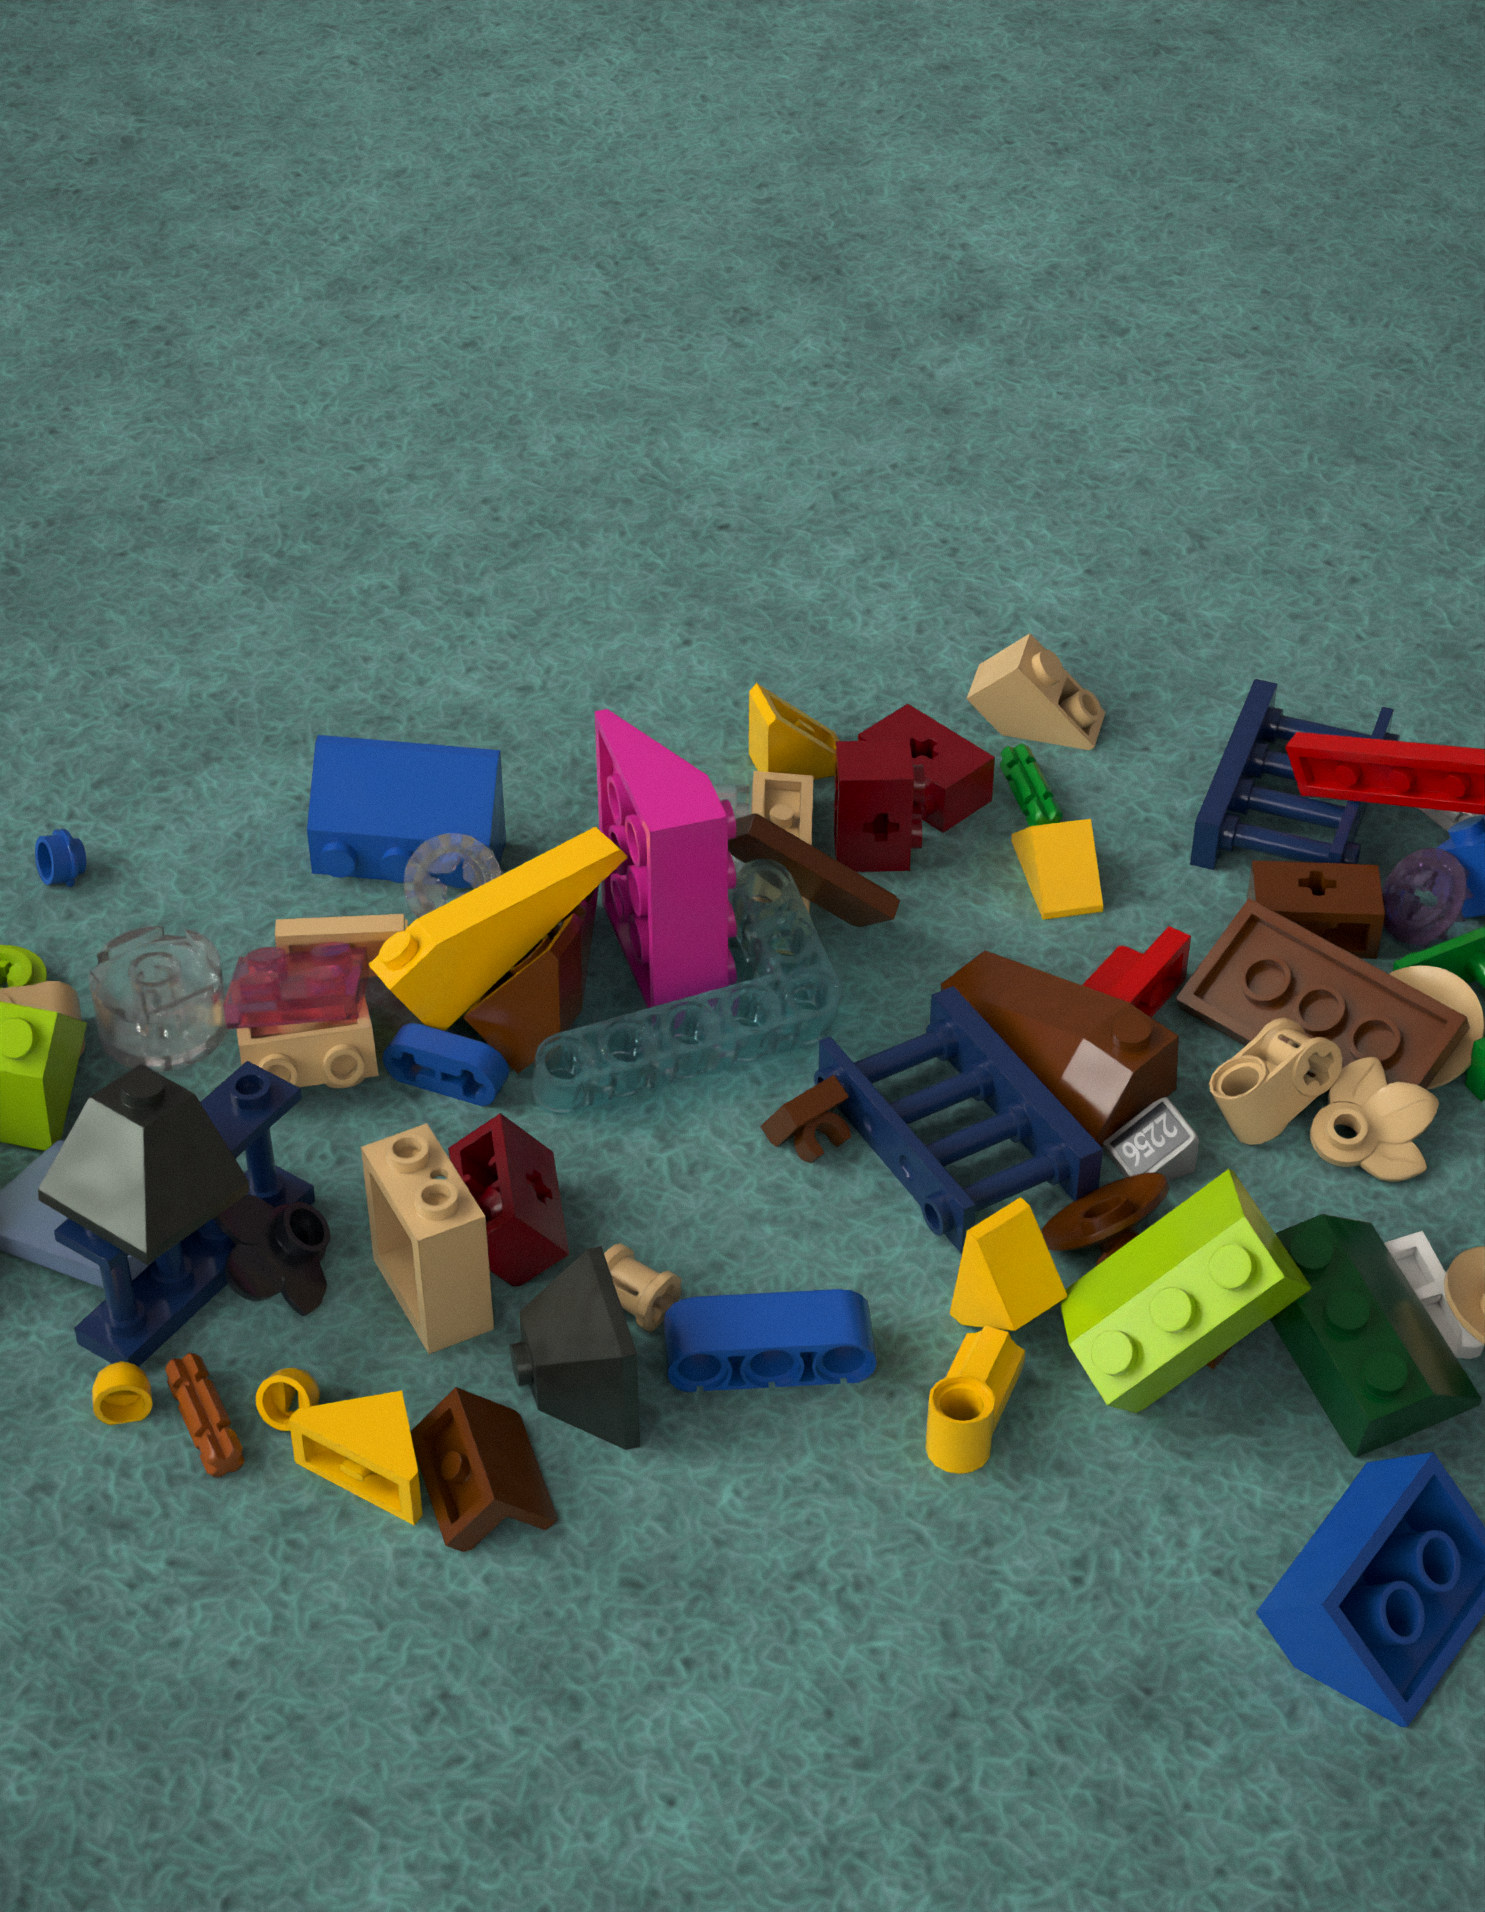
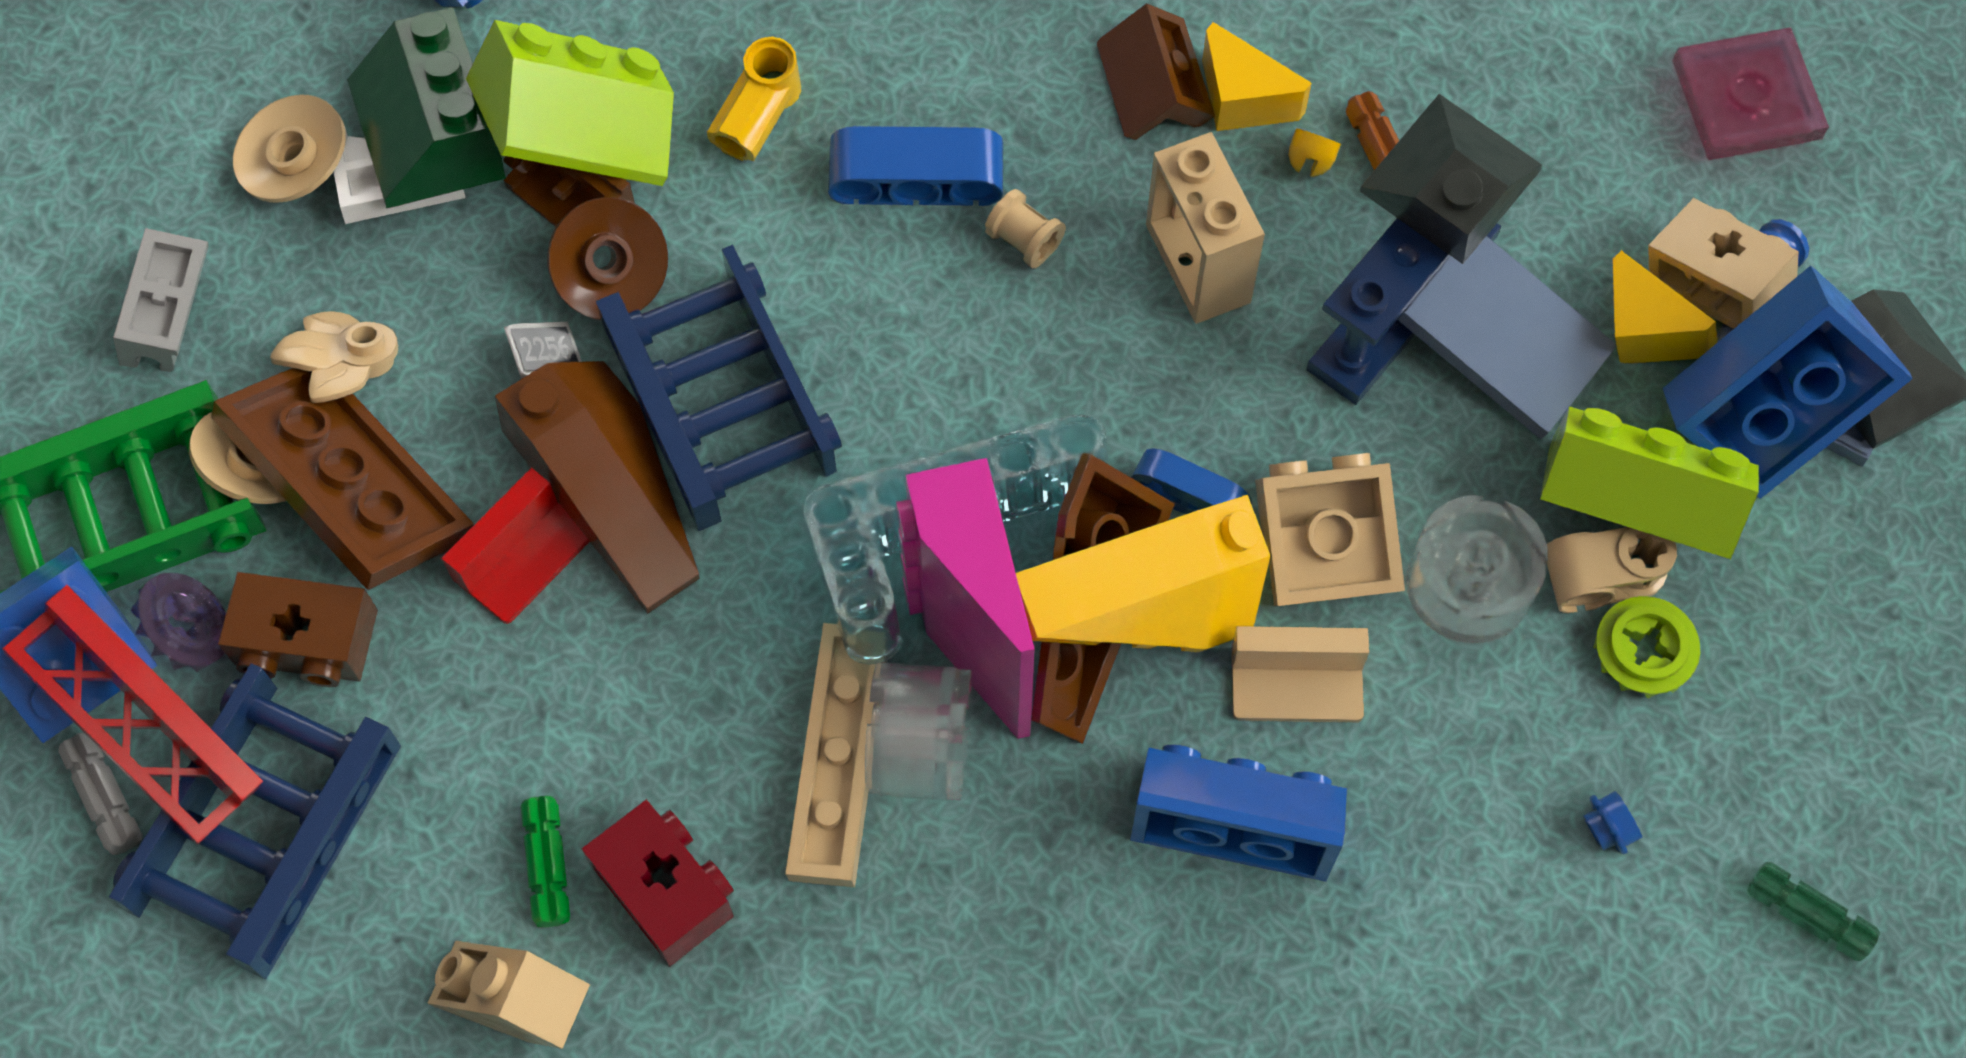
camera: 175 degrees left, 25 degrees up
black plate [213,1195,330,1316] -> none
clear pink plate [223,942,370,1029] -> none
clear gear [404,833,504,918] -> none
dark red brick [448,1113,569,1286] -> none
pearl dark grey slope [510,1246,640,1450] -> none
reddish brown tile [728,813,900,927] -> none
yellow slope [749,683,840,780] -> none
reddish brown tile [760,1075,851,1163] -> none
dark red brick [833,740,925,872] -> none
yellow slope [949,1197,1068,1331] -> none
yellow slope [1011,819,1103,920] -> none
tan piece [1209,1017,1343,1145] -> none

